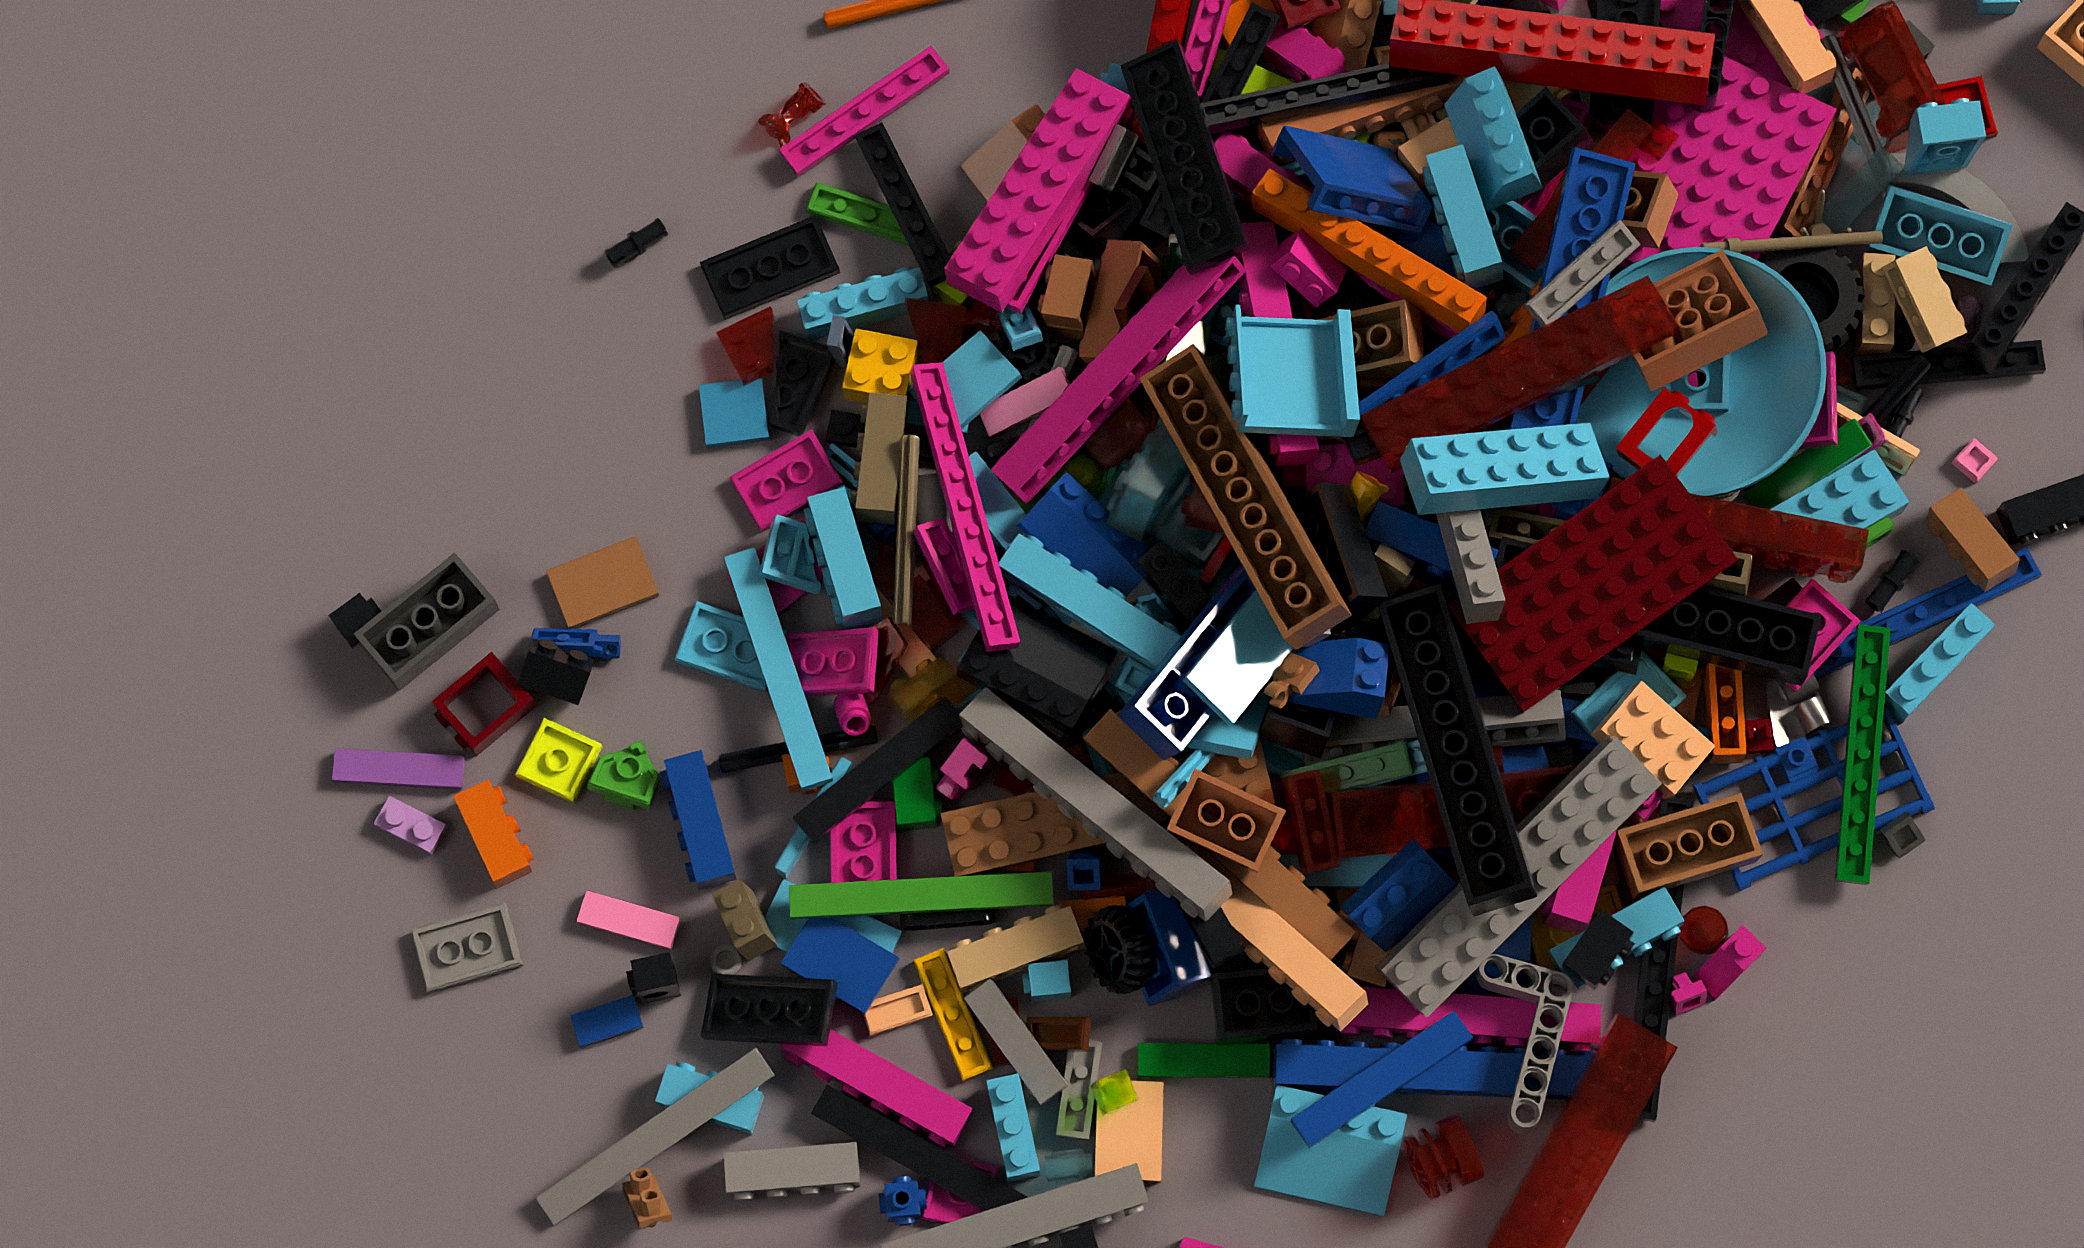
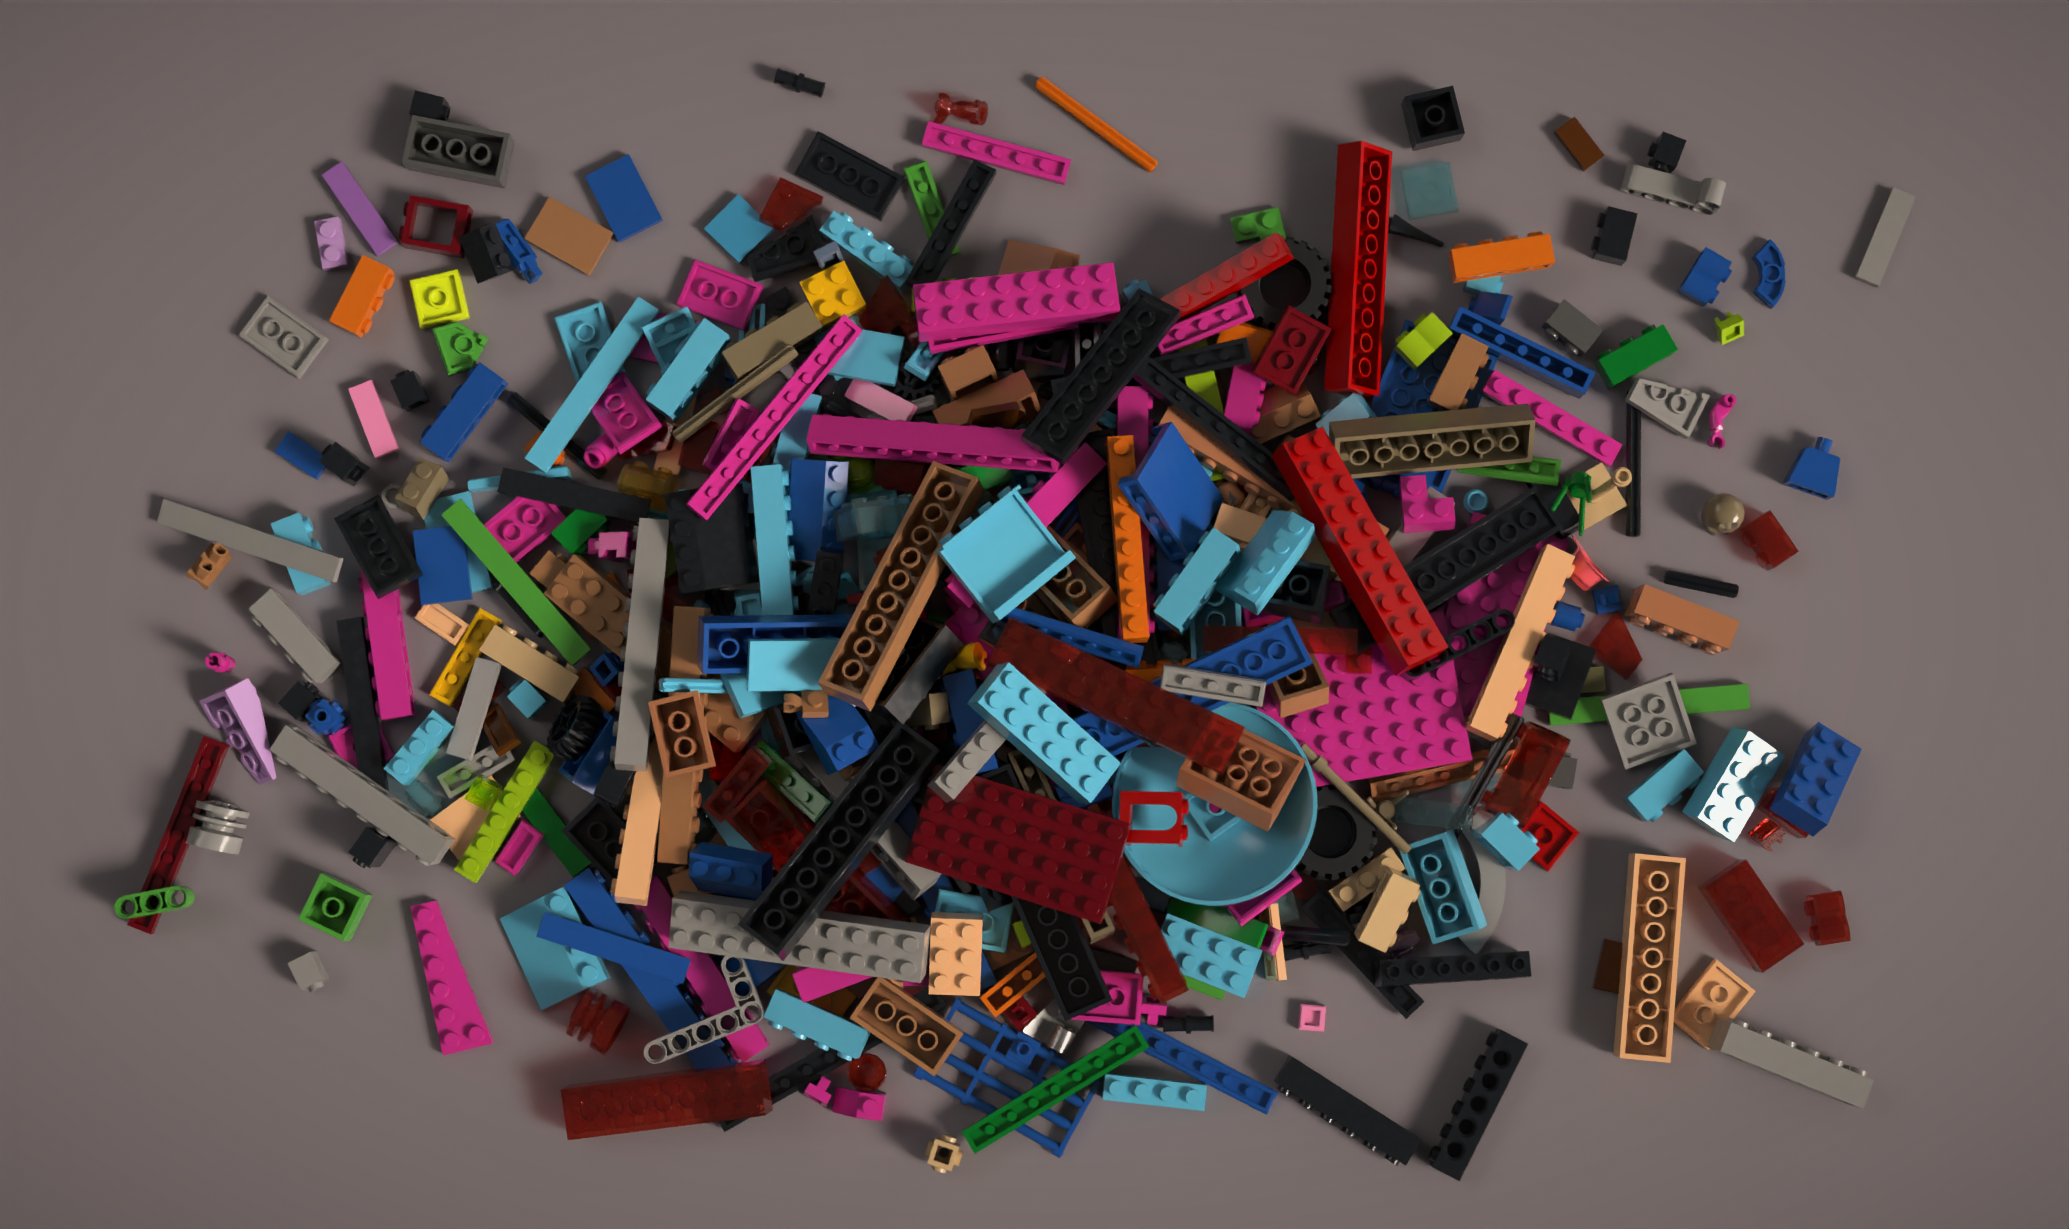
camera: 50 degrees right, 10 degrees up
light grey tile [1088,124,1138,193] -> none
dark pink brick [1270,228,1347,307] -> none
black brick [1562,909,1635,990] -> none
flat silver plate [1879,812,1926,859] -> none
medium nougat brick [1926,488,2020,592] -> none
none -> black brick [278,681,323,721]
none -> black brick [390,370,430,412]
none -> lime plate [454,740,556,883]
none -> dark pink tile [495,820,544,876]
none -> medium nougat brick [529,550,569,588]
none -> blue tile [585,154,663,243]
none -> tan brick [925,1134,963,1173]
none -> dark pink tile [1141,995,1167,1025]

